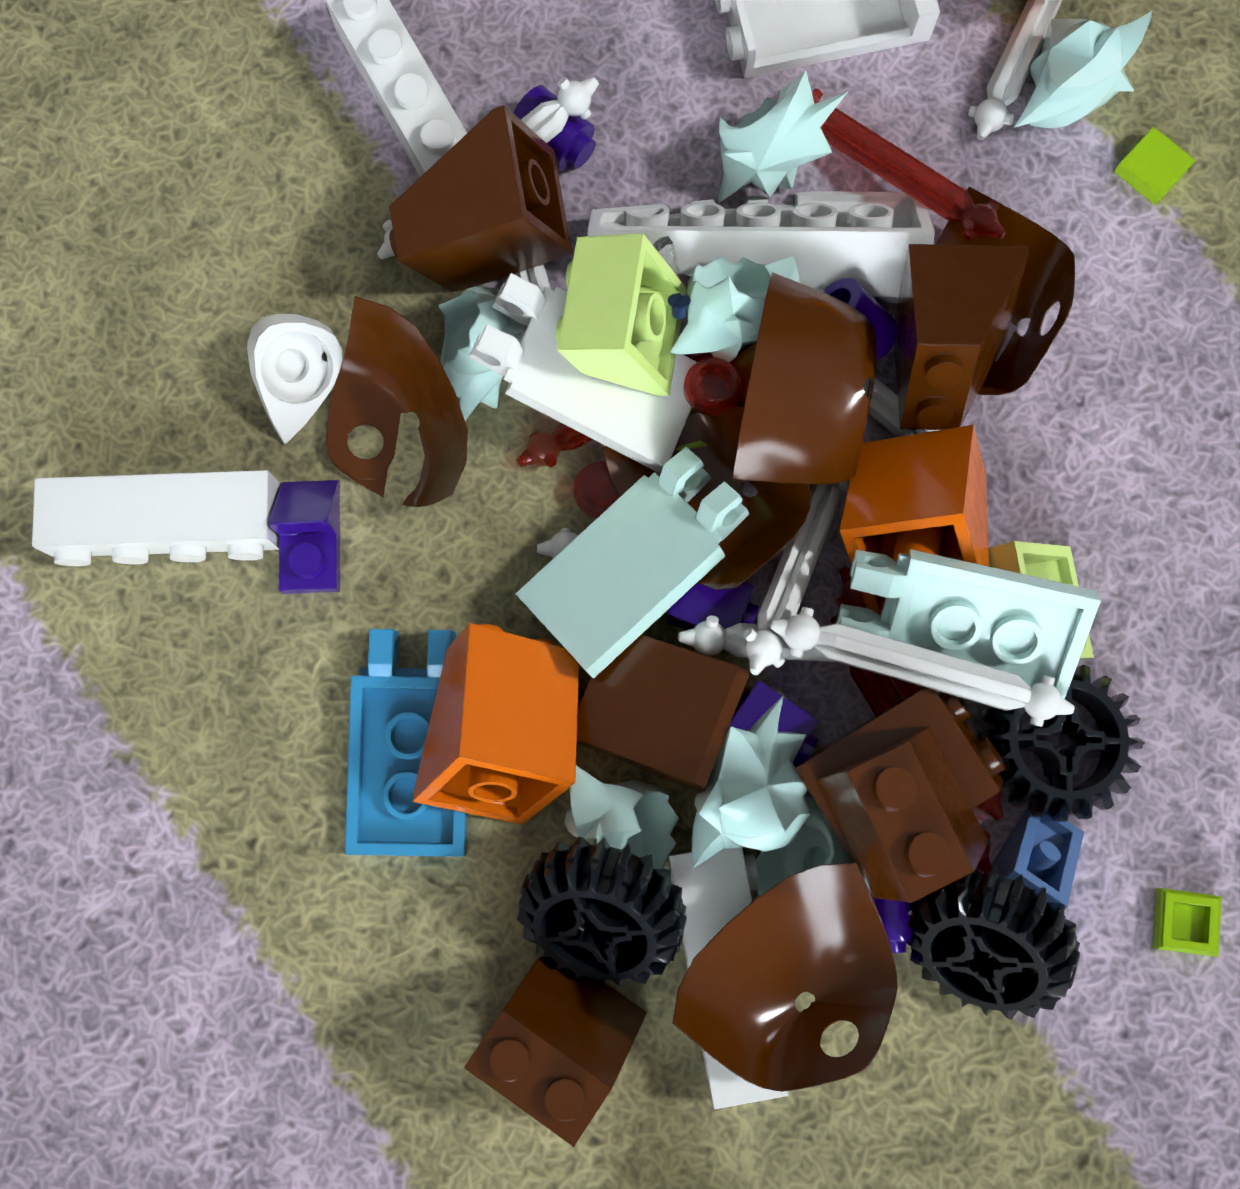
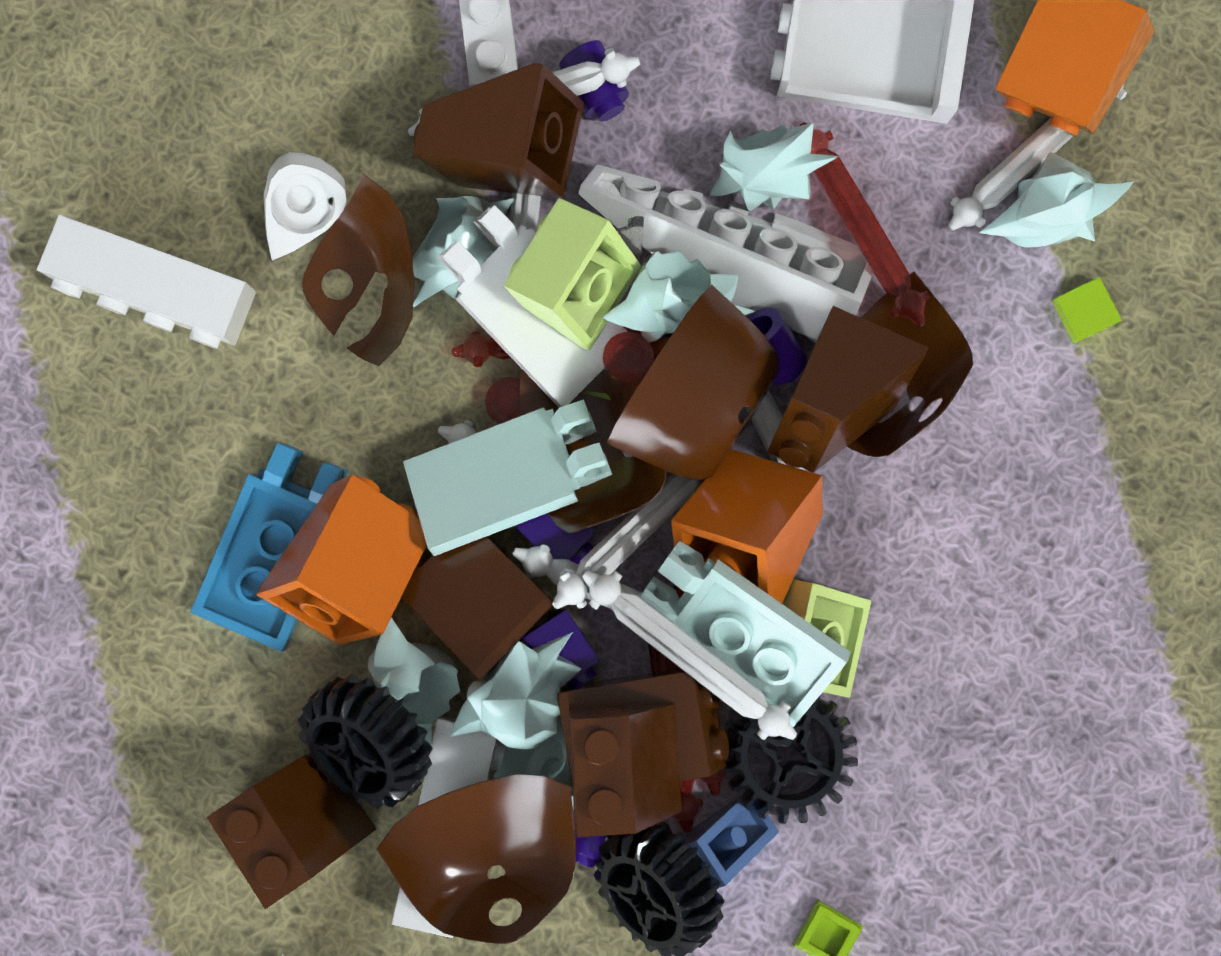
camera: 20 degrees right, 5 degrees up
dark purple slope [269,480,340,594] -> none
dark blue piece [667,293,691,319] -> none

